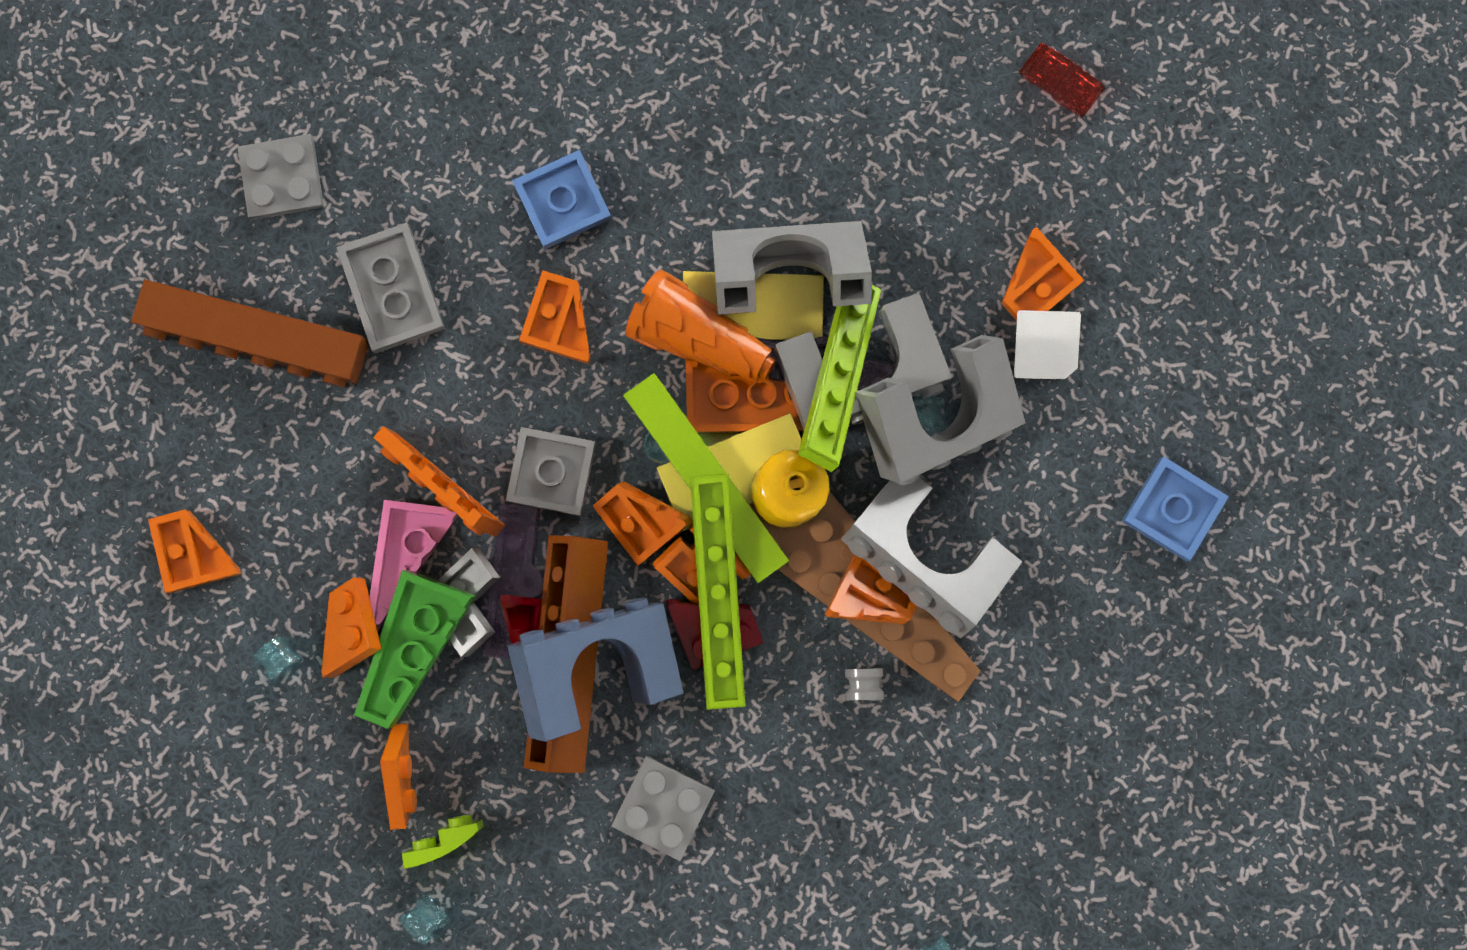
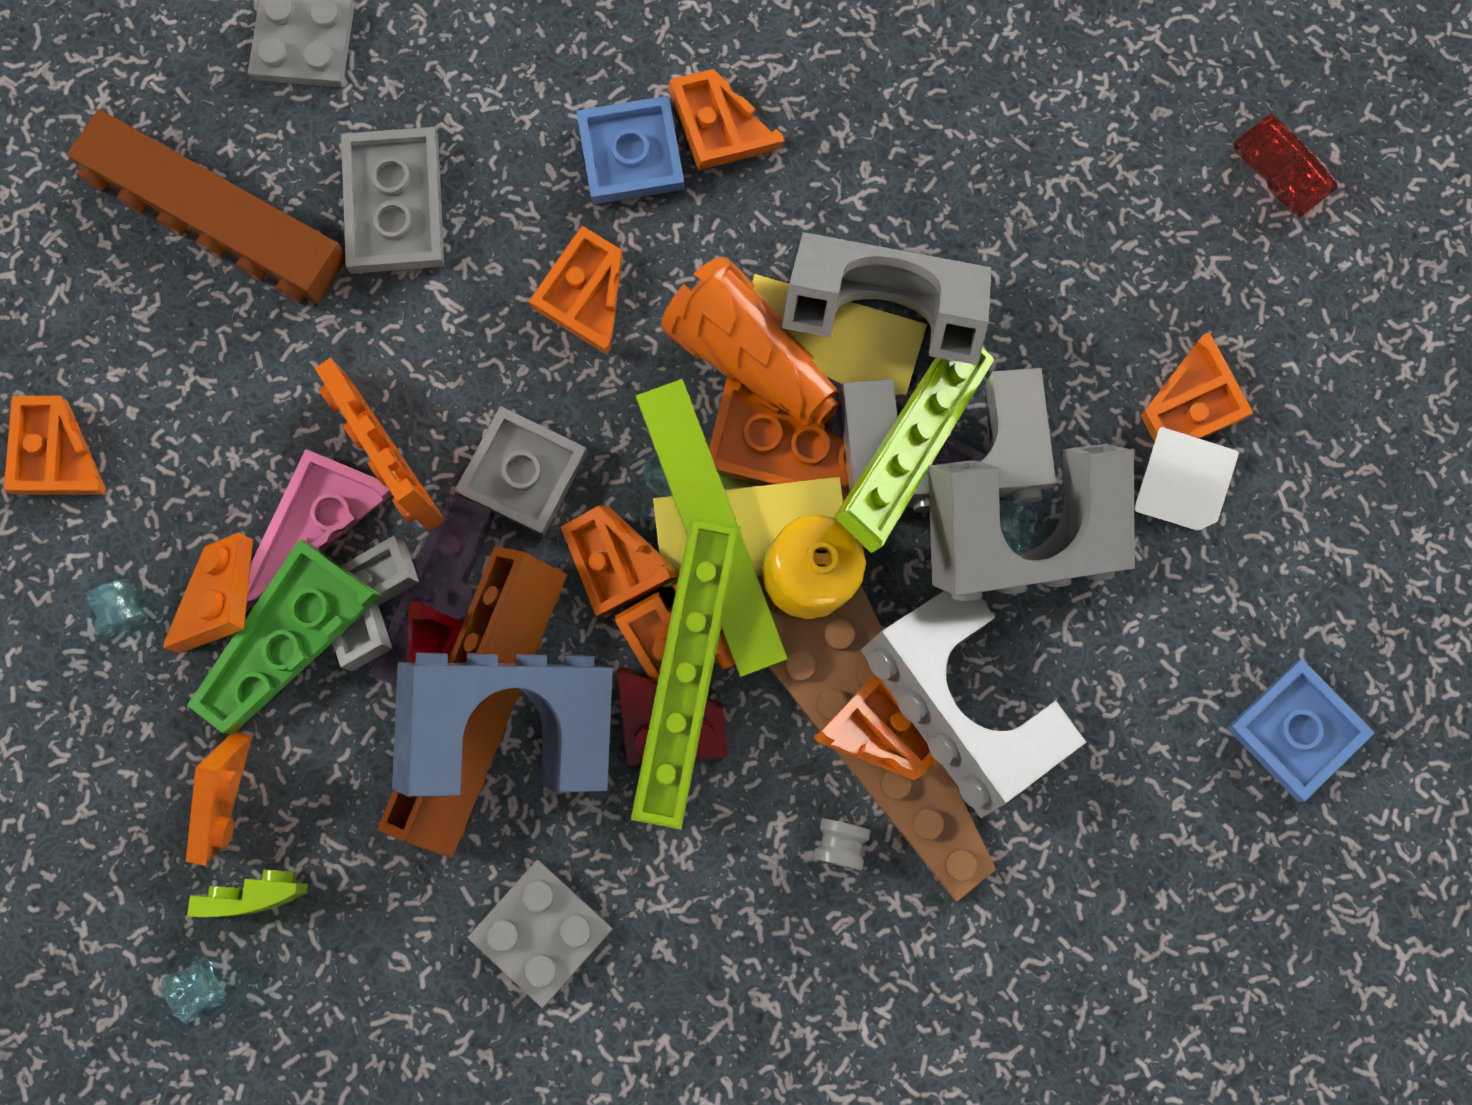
camera: 15 degrees right, 5 degrees down
none -> orange wing [668,69,785,171]

